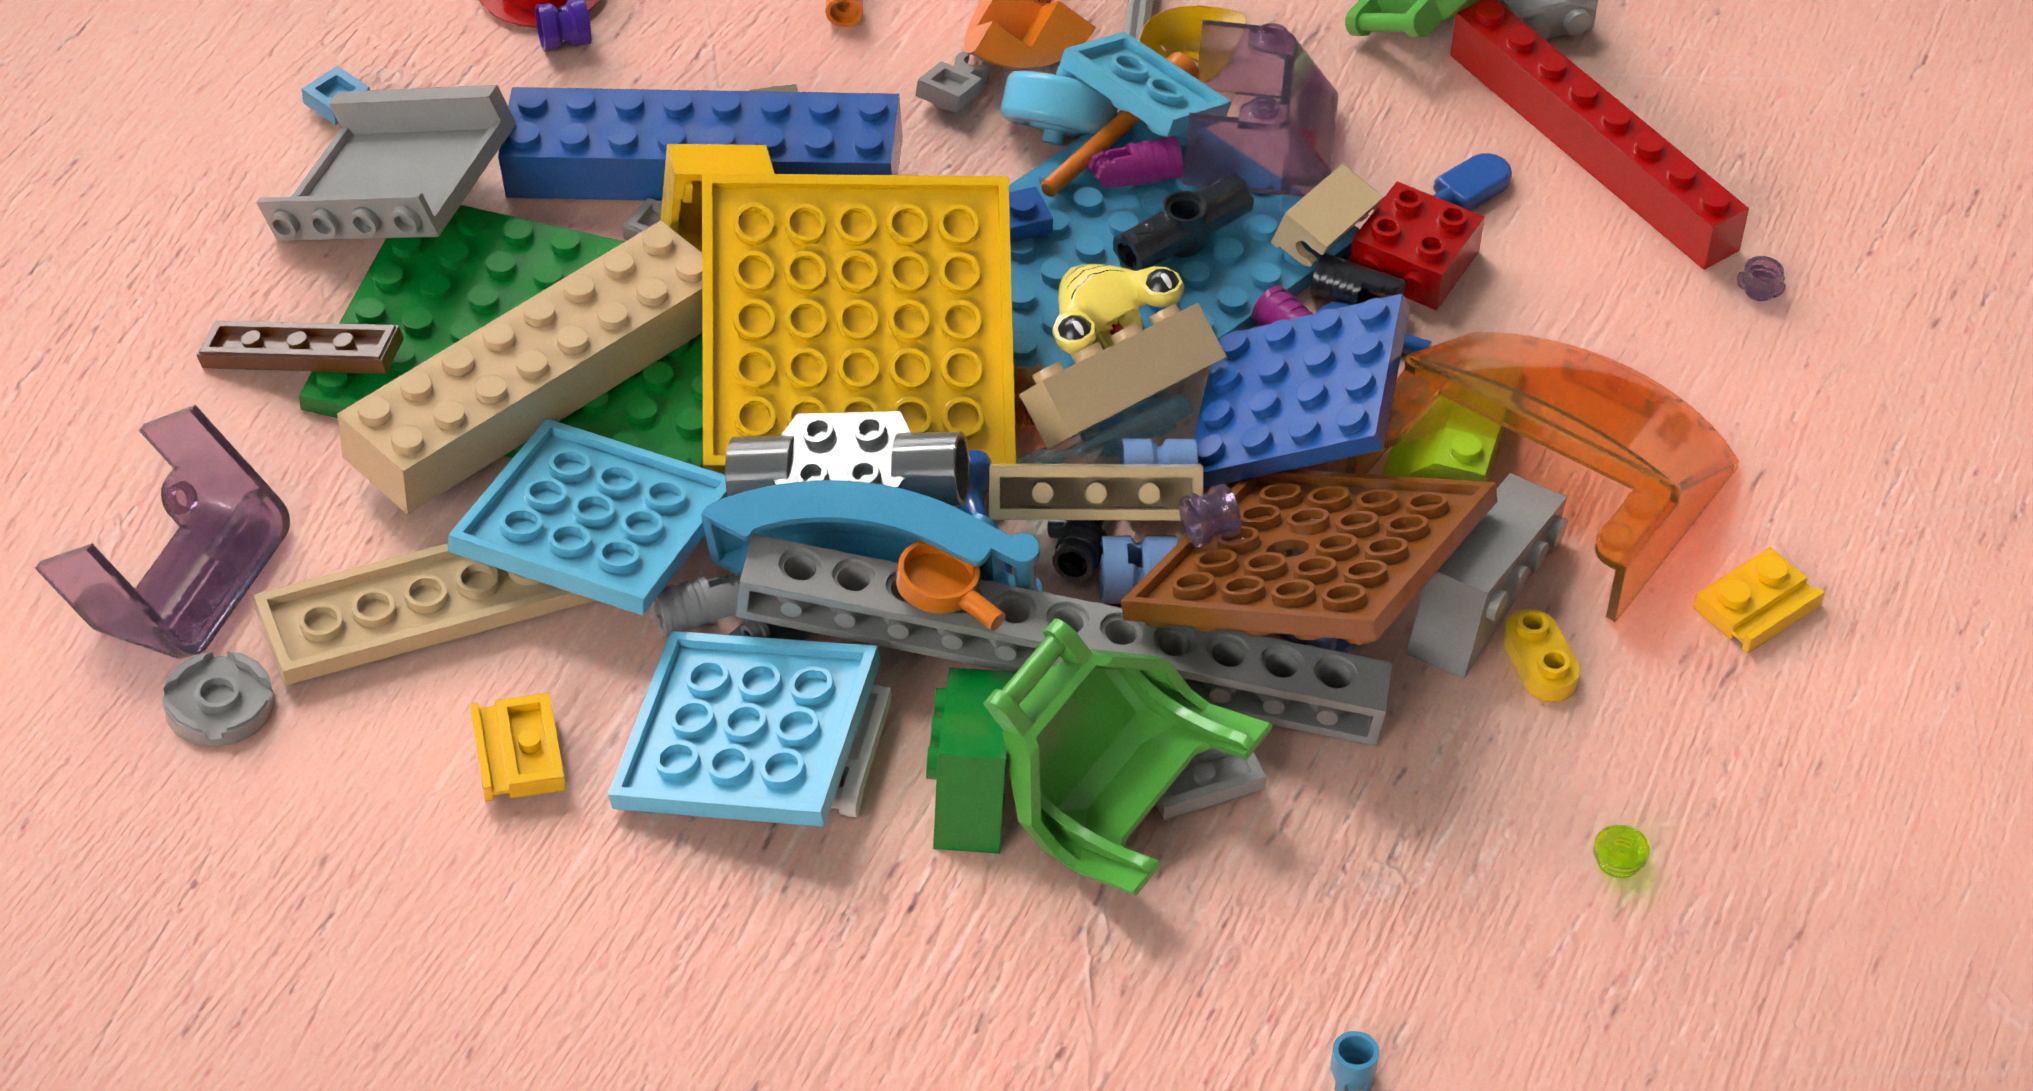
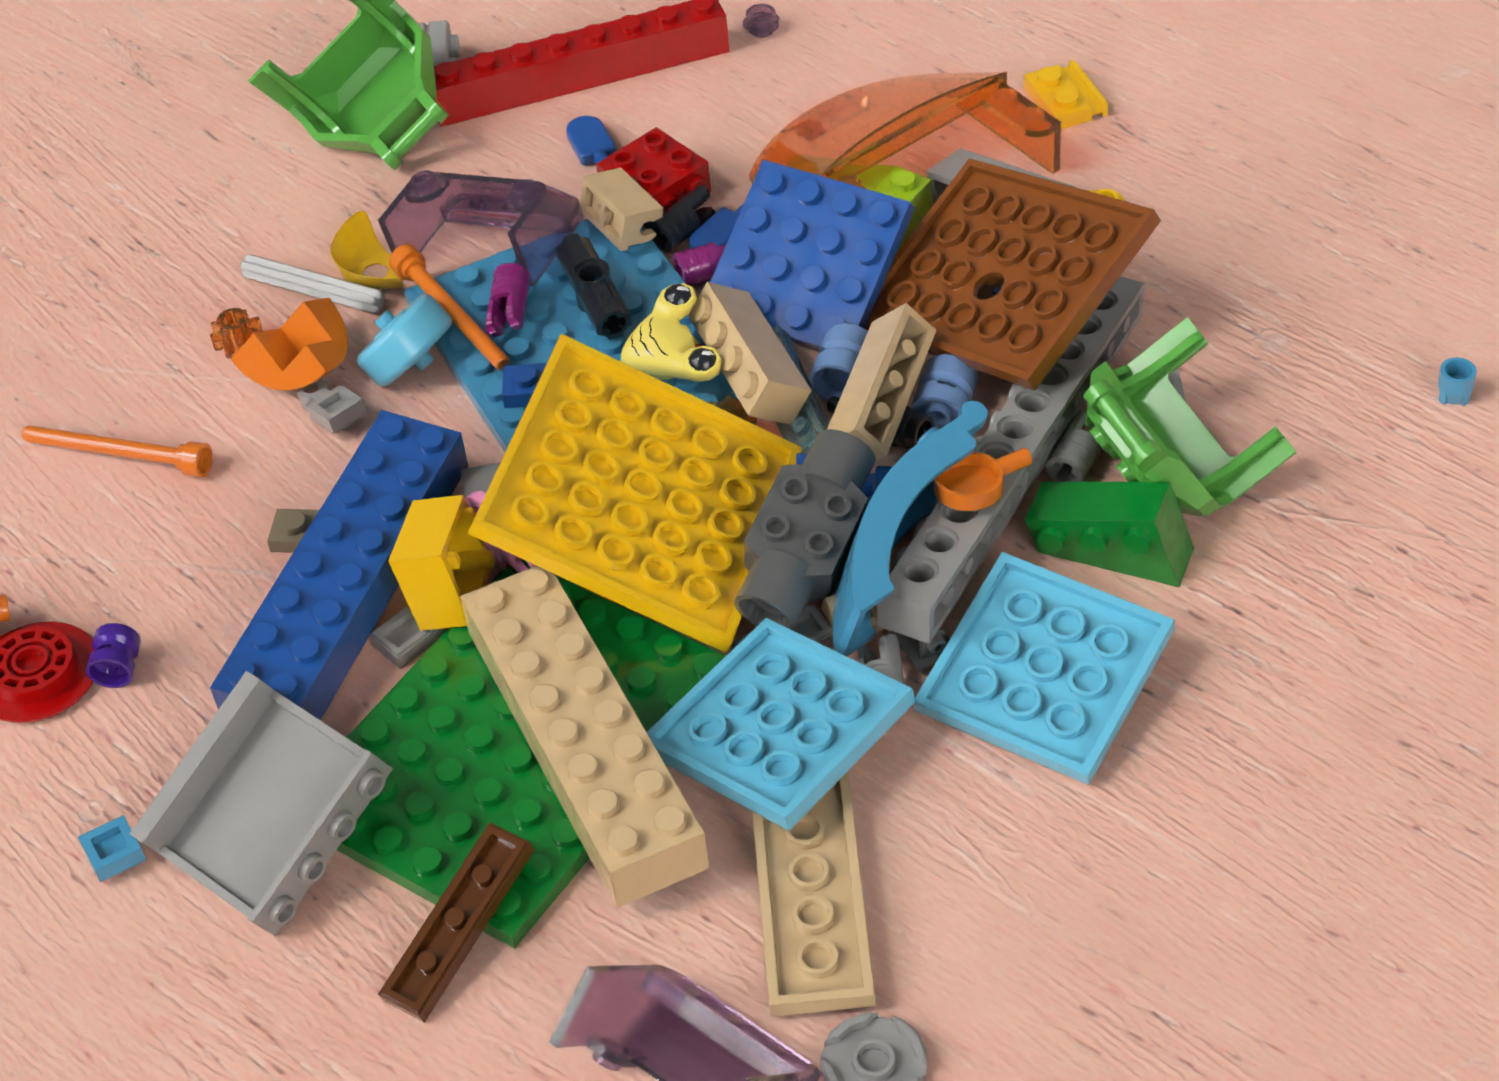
camera: 65 degrees left, 0 degrees up
yellow plate [470,693,565,802] -> none
medium azure plate [1060,32,1231,137] -> none
clear purple wheel [1179,484,1242,547] -> none
clear neon green plate [1593,825,1650,878] -> none

